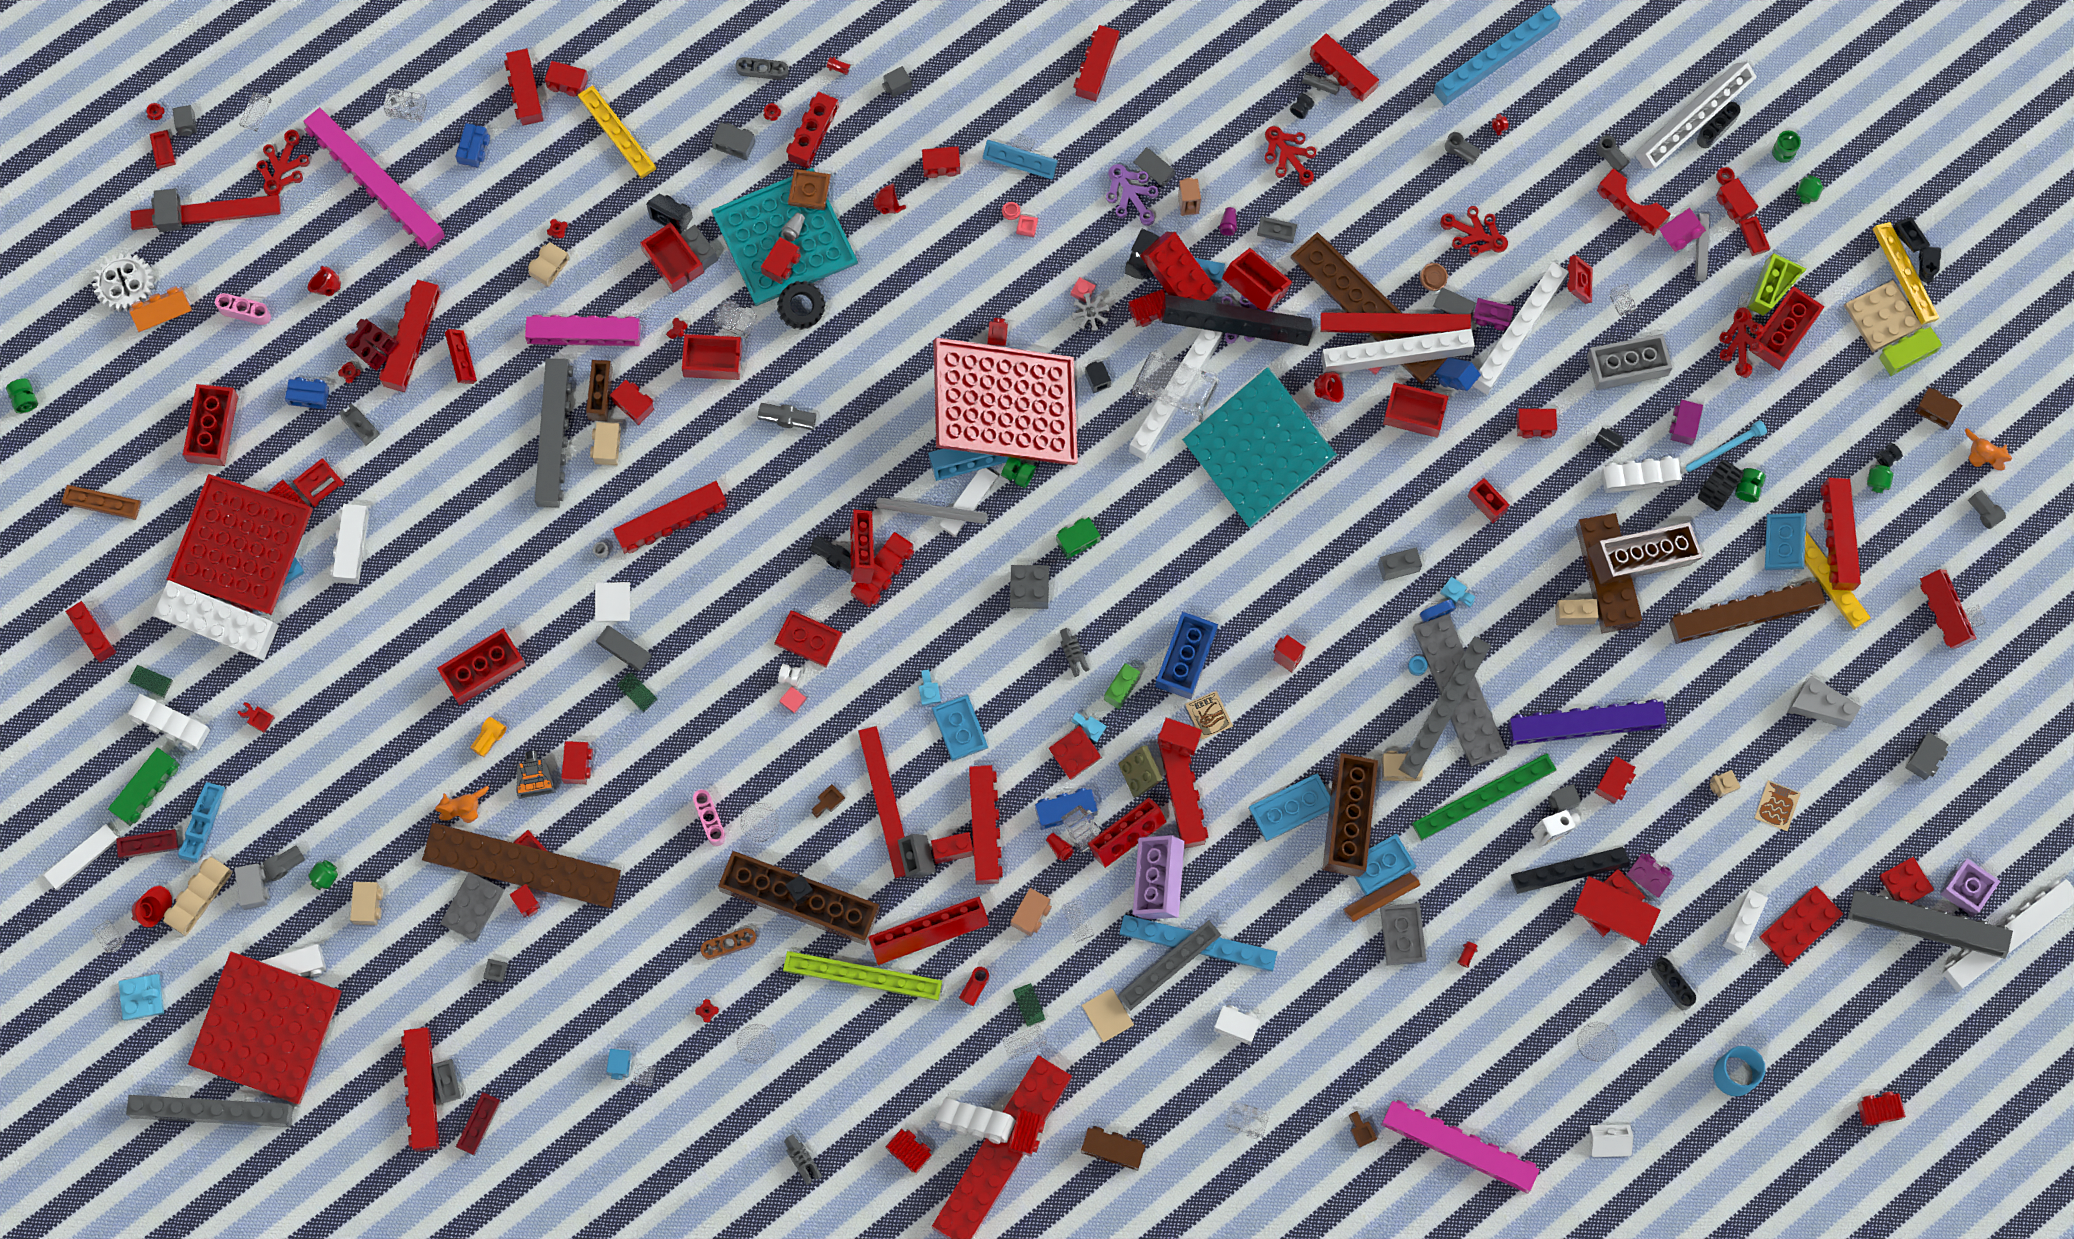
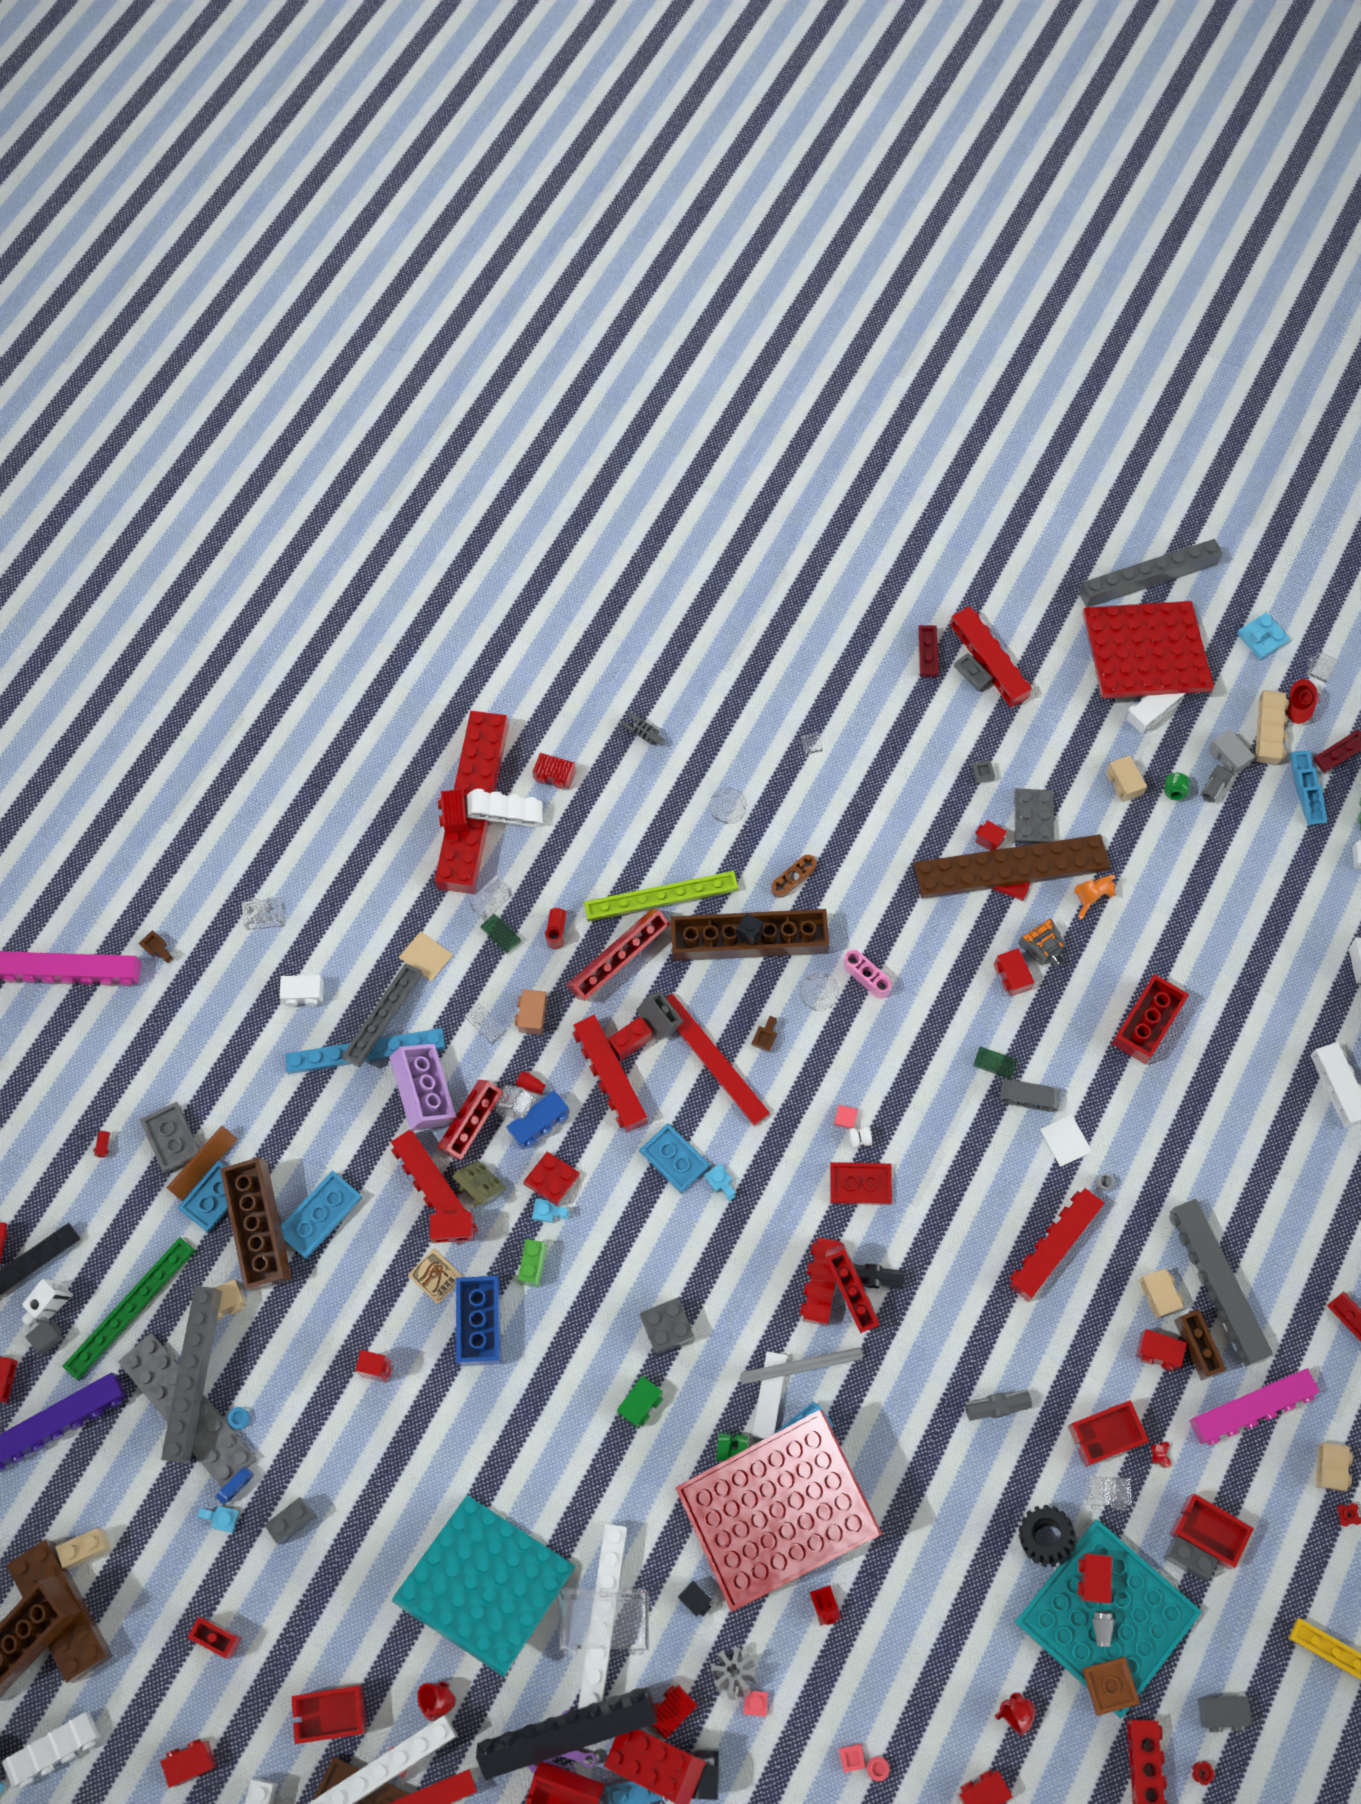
camera: 160 degrees right, 5 degrees down
red plate [237,702,275,733] -> none
light orange piece [470,717,507,758] -> none
dark azure brick [606,1049,632,1080] -> none
black slope [646,193,693,234] -> none
red plate [695,999,719,1023] -> none
dark grey hinge [1060,628,1090,677] -> none
reddish brown brick [1081,1126,1146,1171] -> none
blue brick [1435,357,1481,391] -> none
black brick [1595,427,1624,453] -> none

